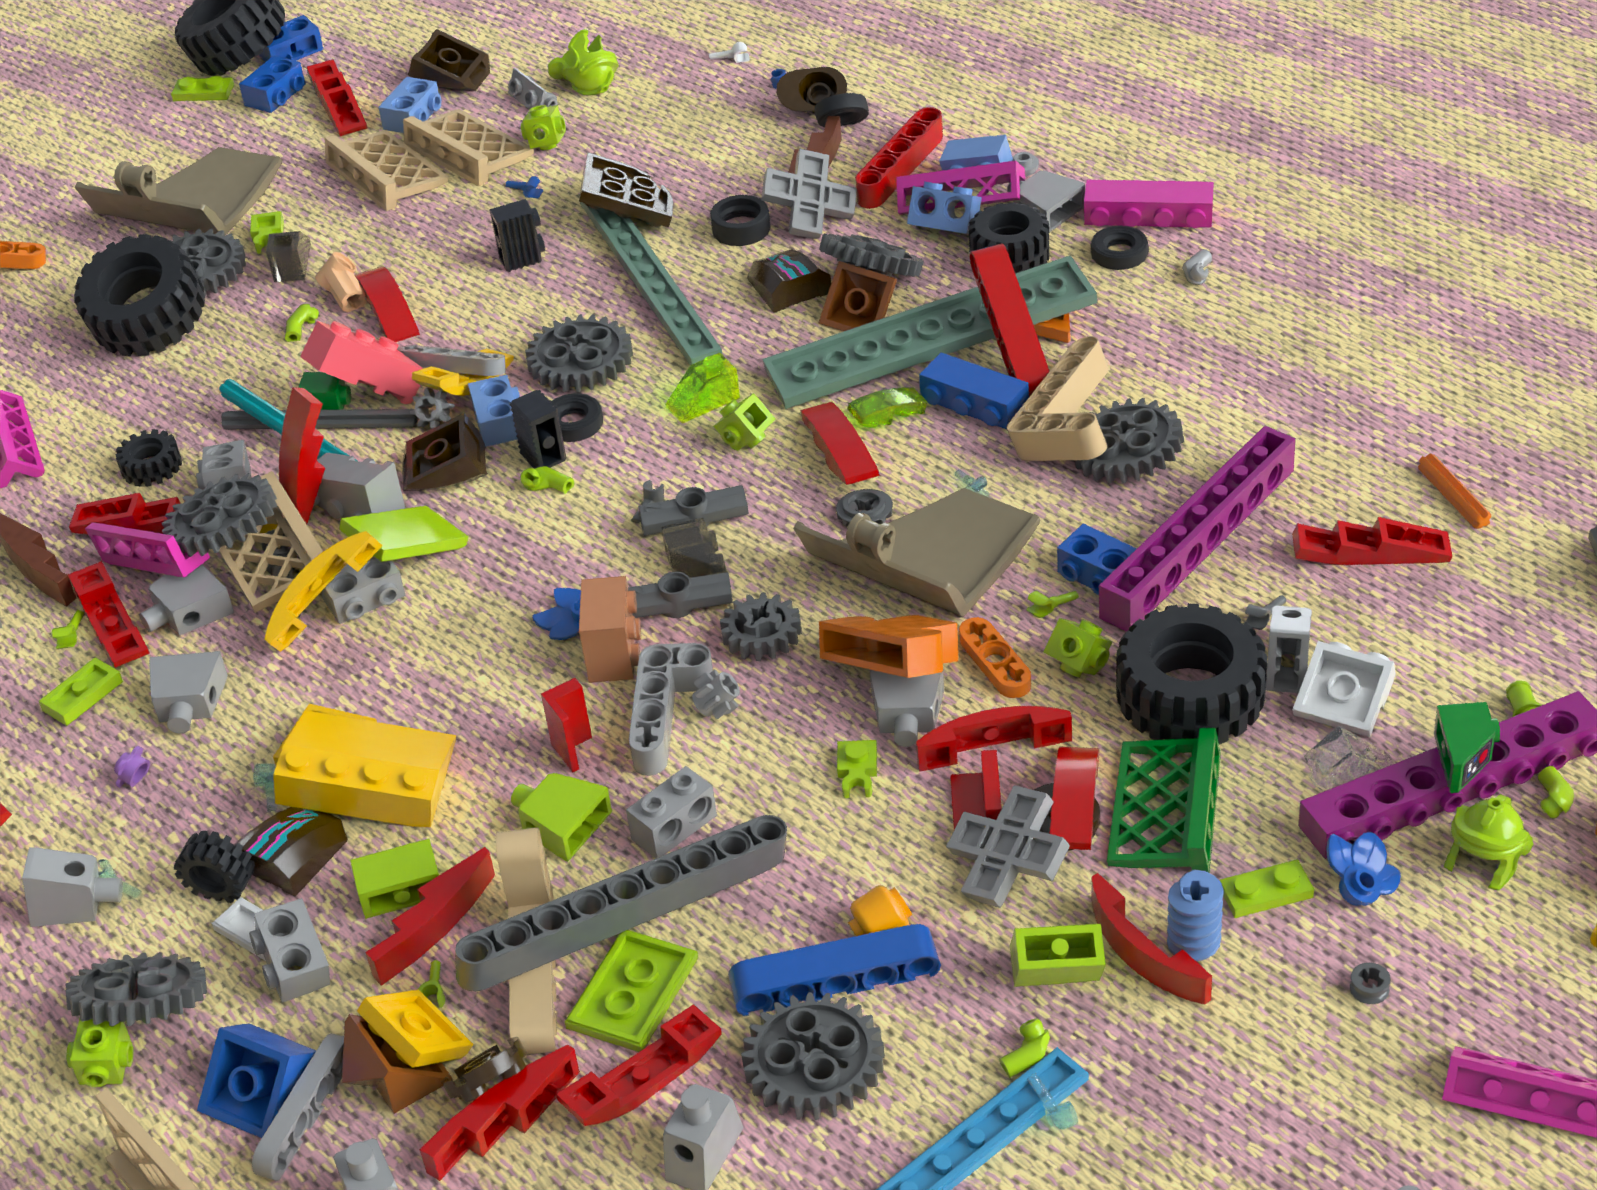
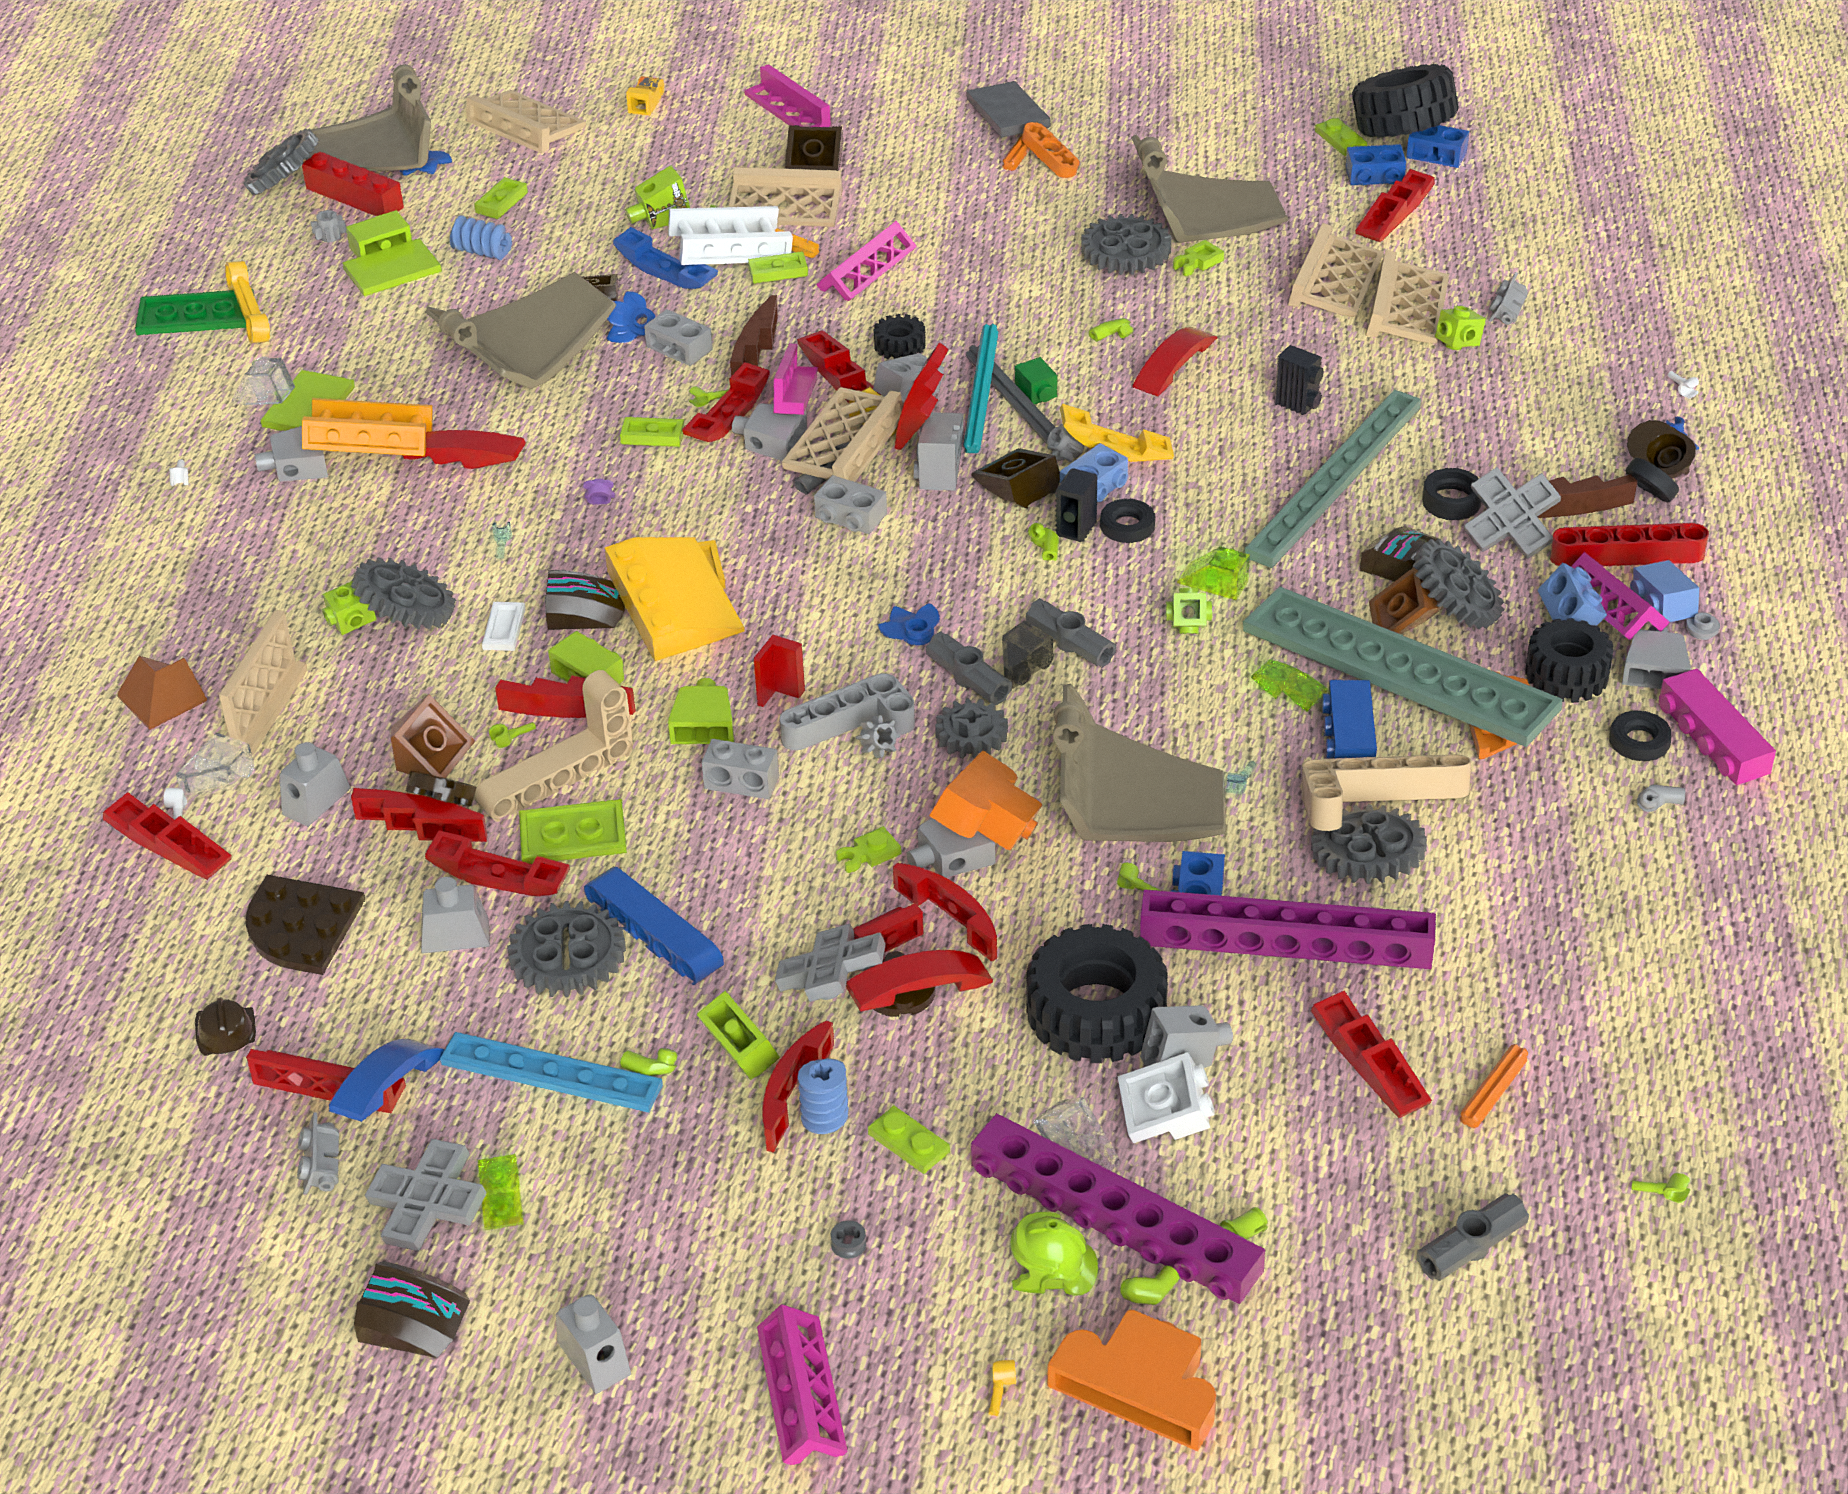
camera: 55 degrees right, 0 degrees up
light grey torso [22,847,123,927] -> none
black tyre [74,234,205,356] -> none
light grey torso [149,651,228,734] -> none
dark grey gear [162,473,277,557] -> none
black tyre [174,831,255,903] -> none
blue slope [197,1023,316,1138] -> none
light grey brick [249,898,330,1003] -> none
light grey beam [252,1033,344,1181] -> none
yellow slope [265,531,383,652] -> none
clear smoke slope [266,231,311,282] -> none
coral wedge [300,321,424,405] -> none
light nougat piece [315,252,367,312] -> none
lime tile [339,506,469,562] -> none
yellow plate [357,989,474,1068] -> none
medium blue brick [378,77,442,133] -> none
light grey beam [397,345,506,376] -> none
dark brown slope [408,29,490,91] -> none
dark grey beam [455,815,787,992] -> none
blue hand [506,176,543,199] -> none
dark grey gear [525,314,633,392] -> none
lime helmet [548,29,618,95] -> none
dark brown plate [579,153,673,227] -> none
nougat brick [579,576,641,683] -> none
dark grey hand [631,480,664,523] -> none
red slope [800,402,880,485] -> none
dark grey gear [836,489,893,527] -> none
light orange head [848,885,913,936] -> none
orange beam [959,617,1031,698] -> none
red beam [969,244,1050,397] -> none
clear light blue hand [1027,1072,1078,1130] -> none
lime brick [1043,618,1113,678] -> none
green fence [1107,728,1221,873] -> none
dark grey hand [1245,595,1286,630] -> none
blue plate [1327,832,1401,906] -> none
green slope [1434,702,1500,793] -> none

